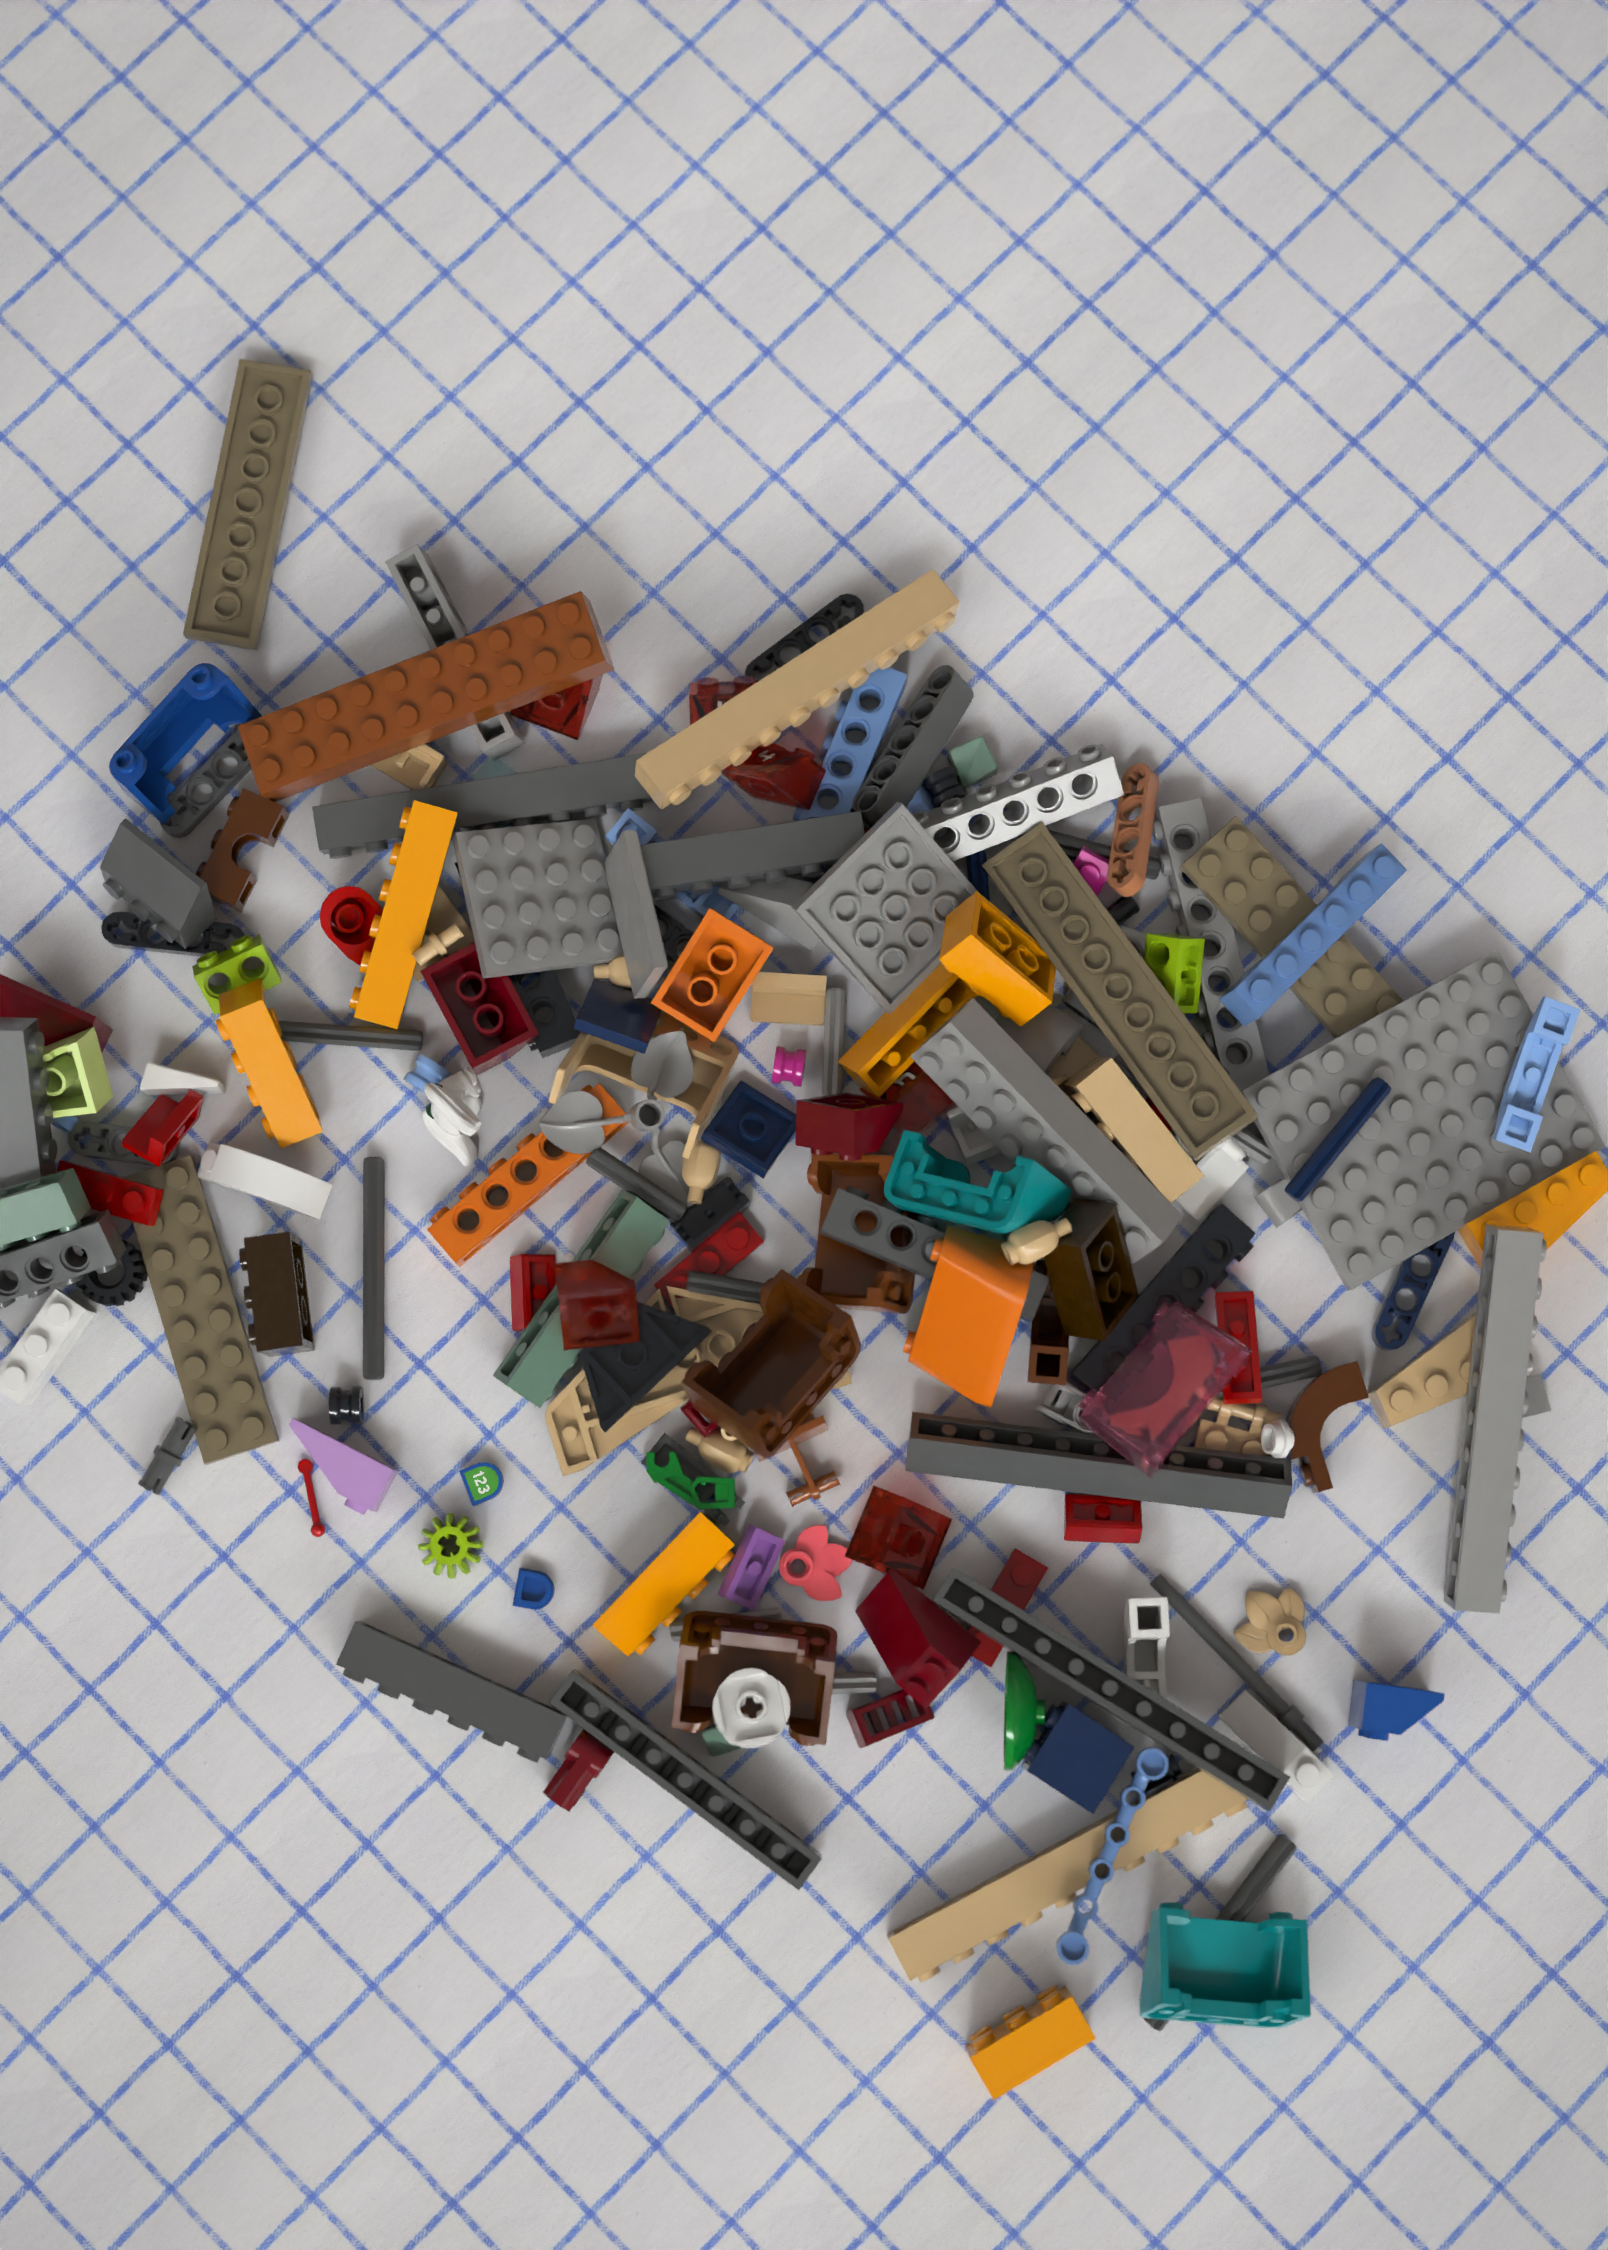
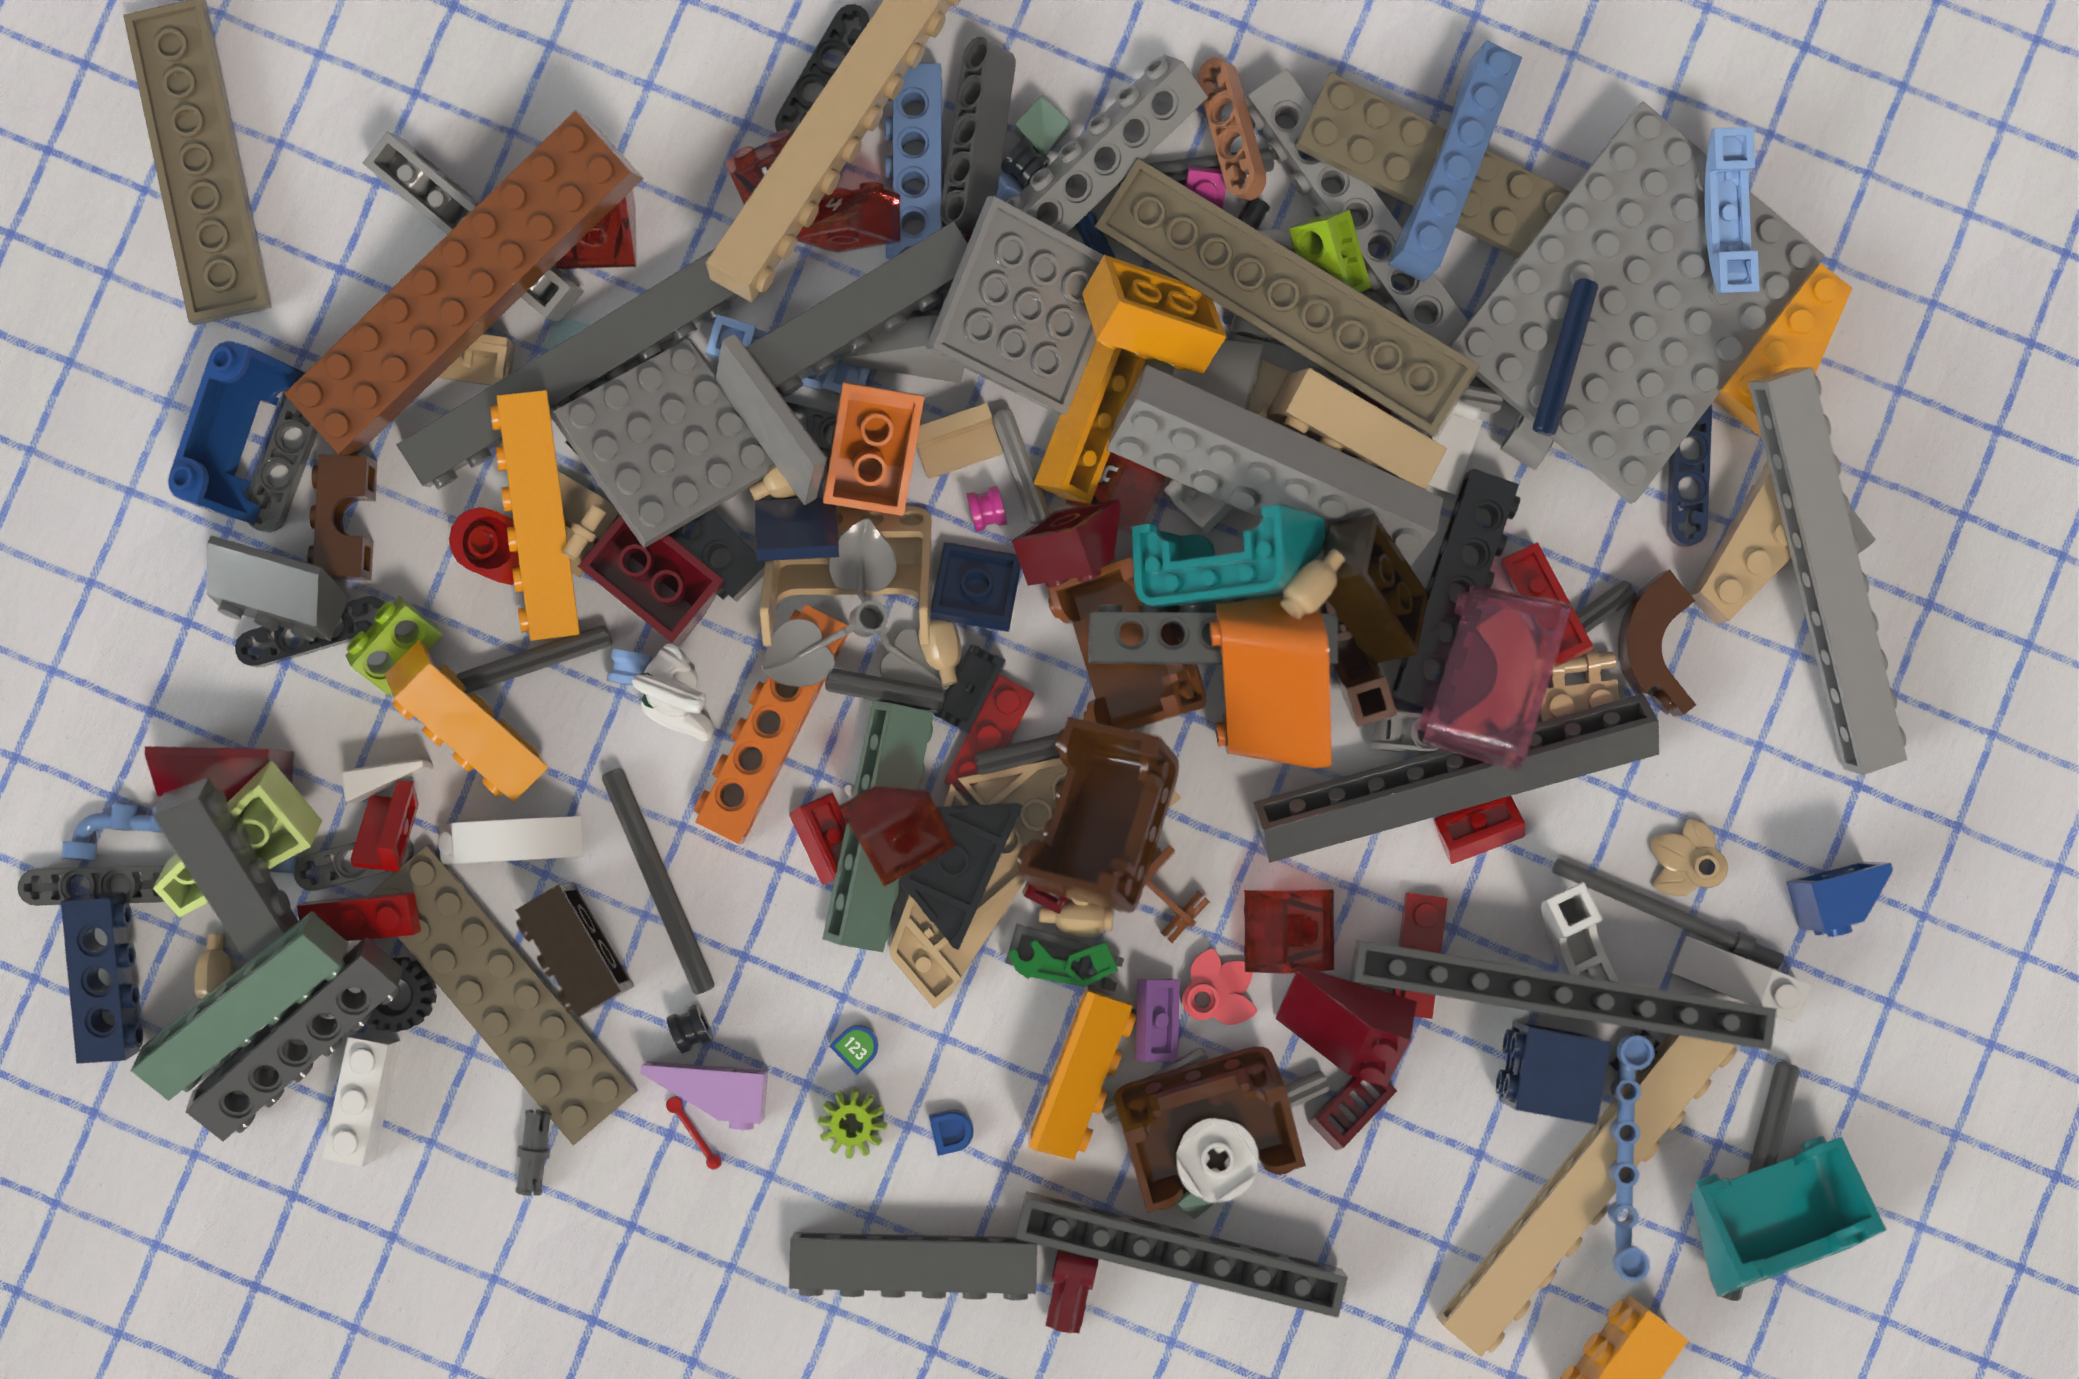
camera: 25 degrees left, 5 degrees up
green dish [1004,1652,1045,1770] -> none
white plate [1261,1420,1294,1458] -> none

